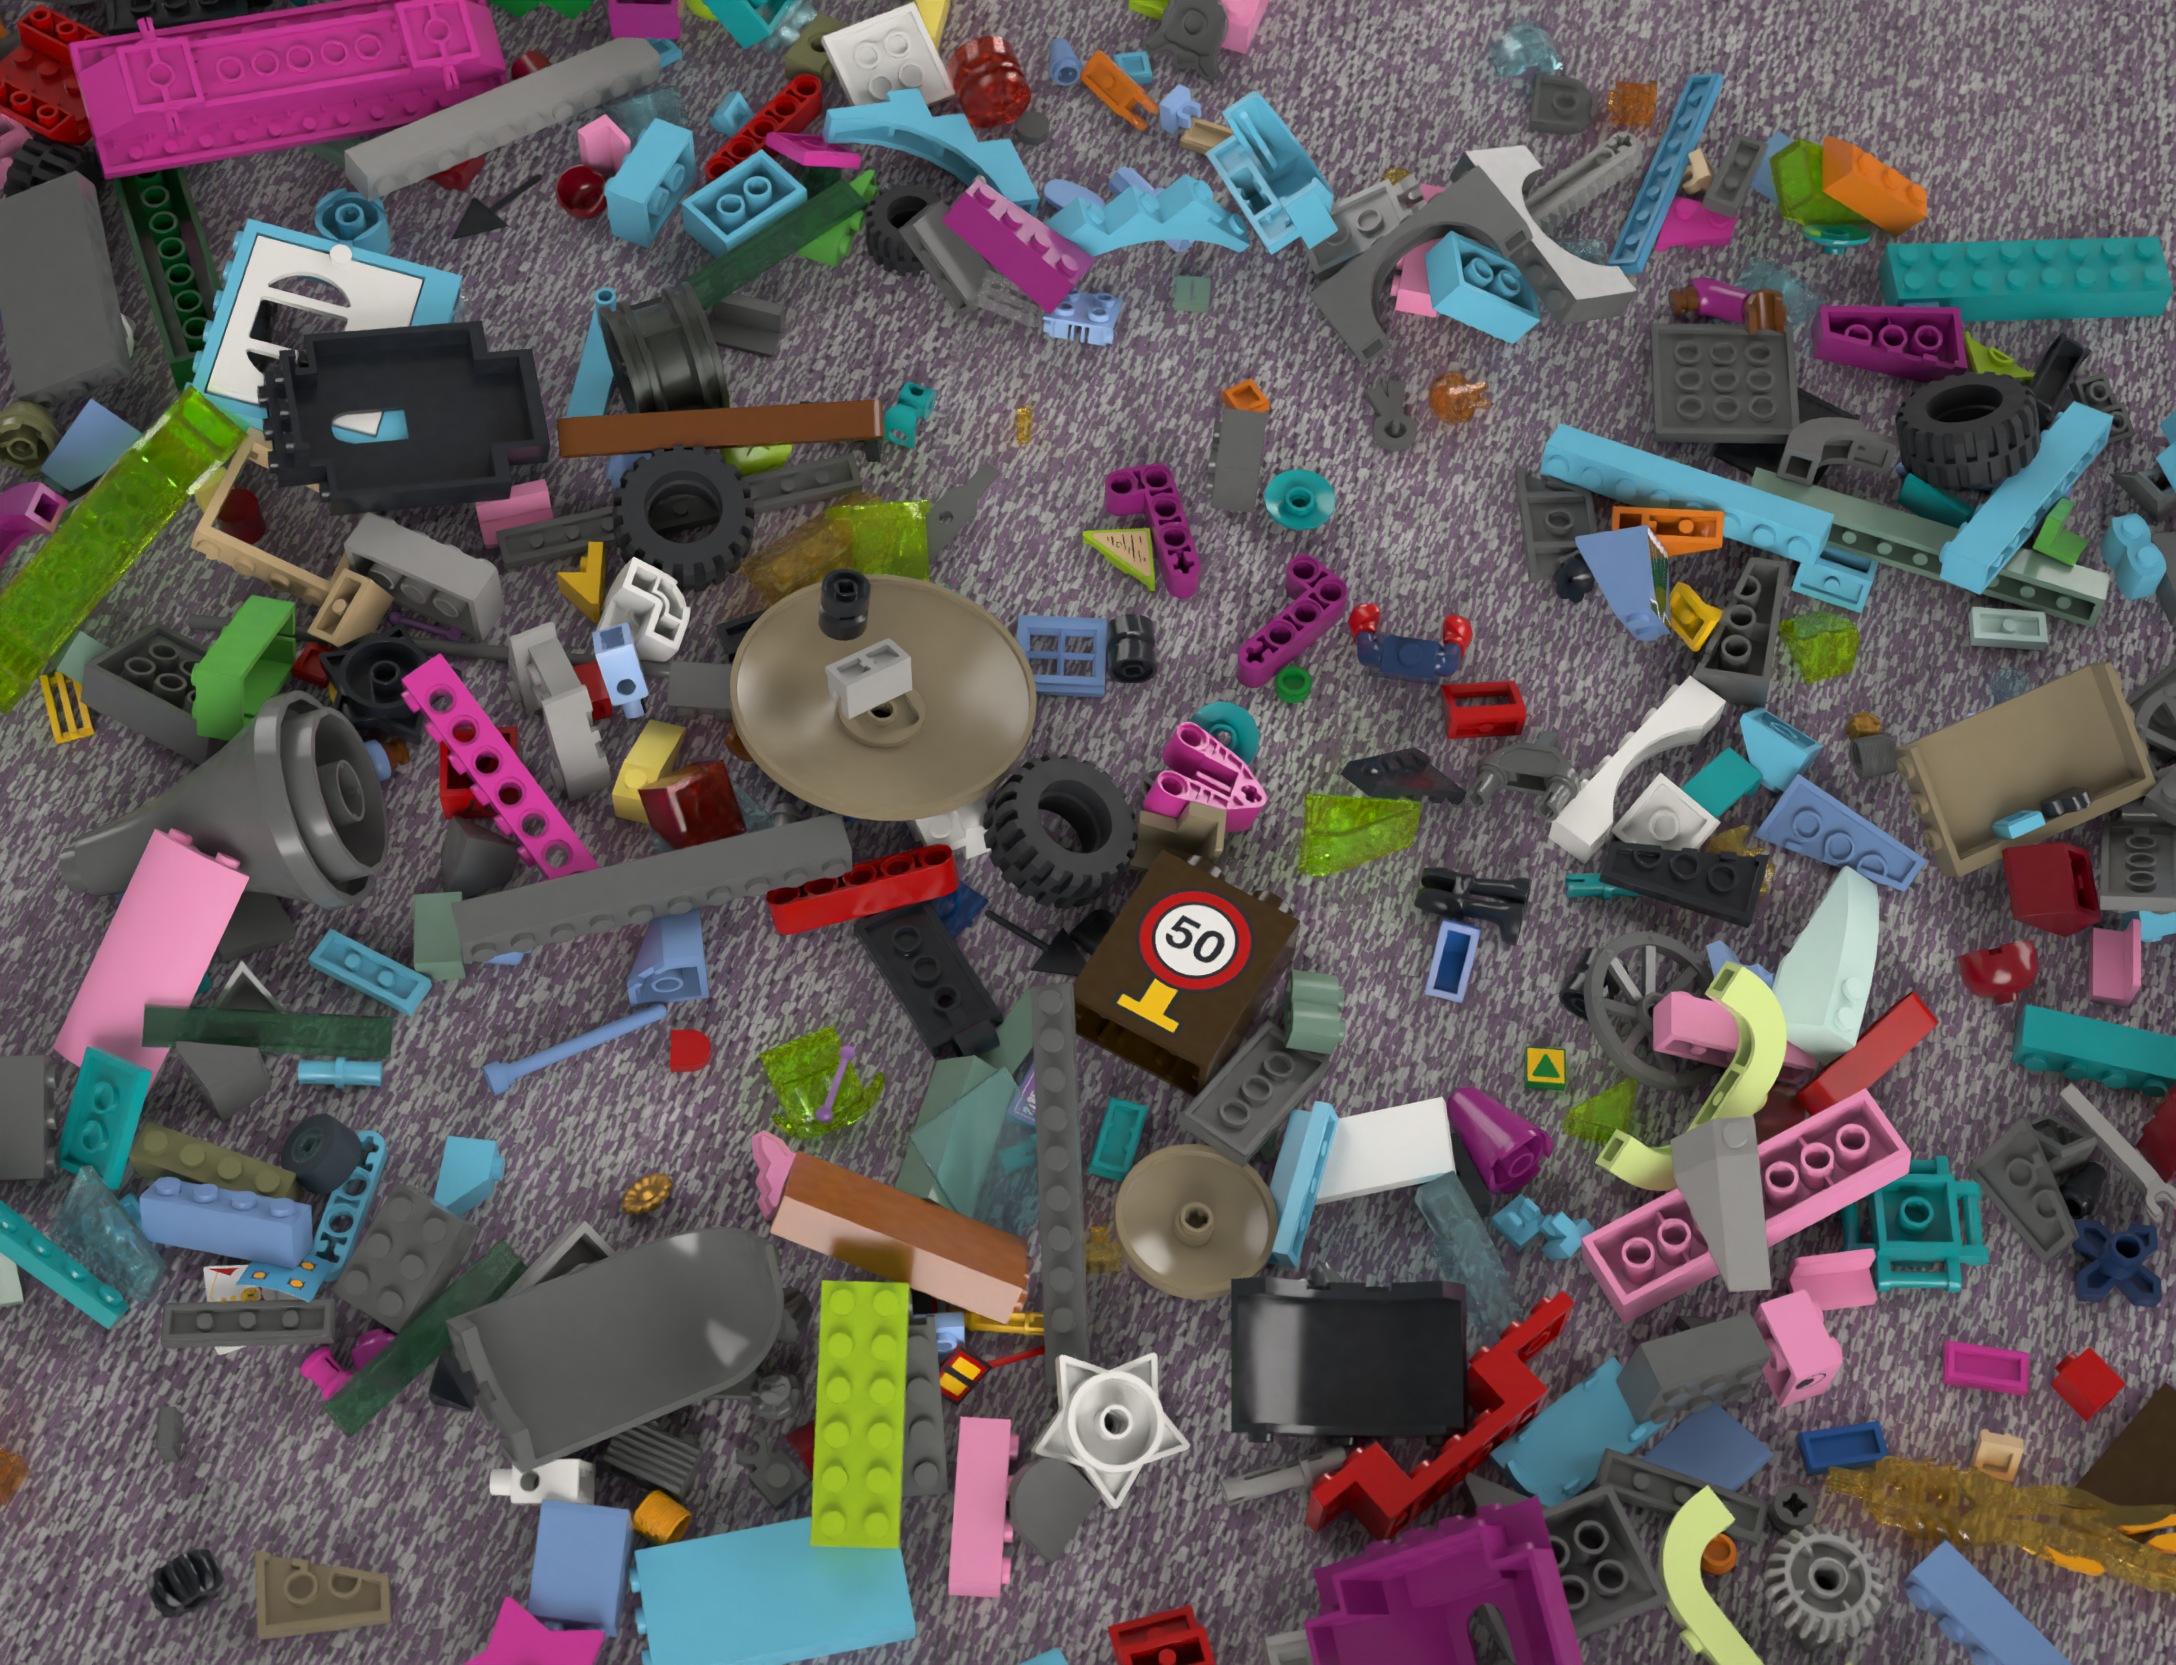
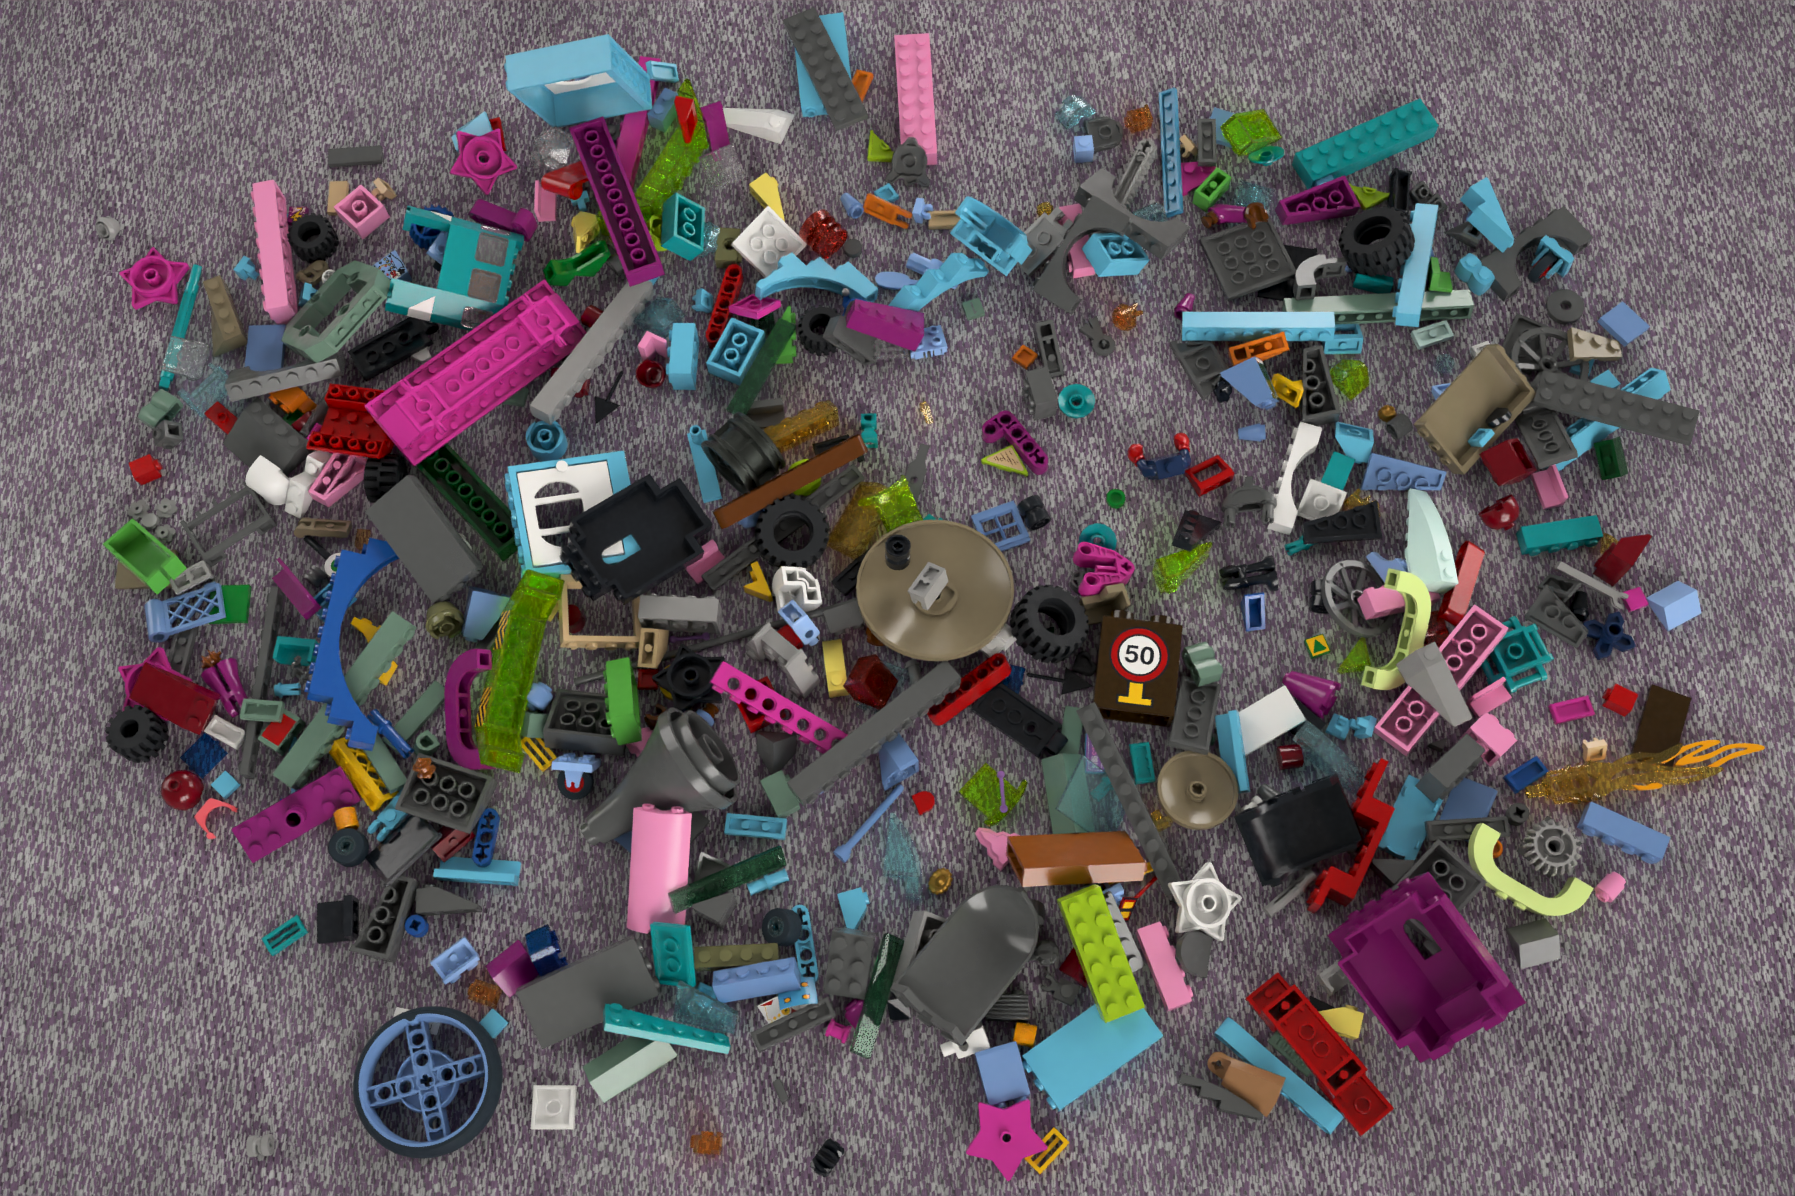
camera: 15 degrees left, 10 degrees up
dark tan wing [255,1550,393,1640] -> none
magenta beam [1236,554,1348,688] -> none
orange slope [1822,136,1927,236] -> none
none -> medium blue head [523,681,553,712]
none -> plate [552,753,601,800]
none -> clear yellow slope [764,399,840,453]
none -> clear light blue slope [883,813,923,902]
none -> dark grey slope [1031,319,1065,377]
none -> light blue brick [1073,135,1094,163]
none -> magenta cone [1174,293,1195,320]
none -> bright green brick [1192,167,1231,213]
none -> medium blue cone [1238,423,1266,442]
none -> dark red piece [1276,744,1304,770]

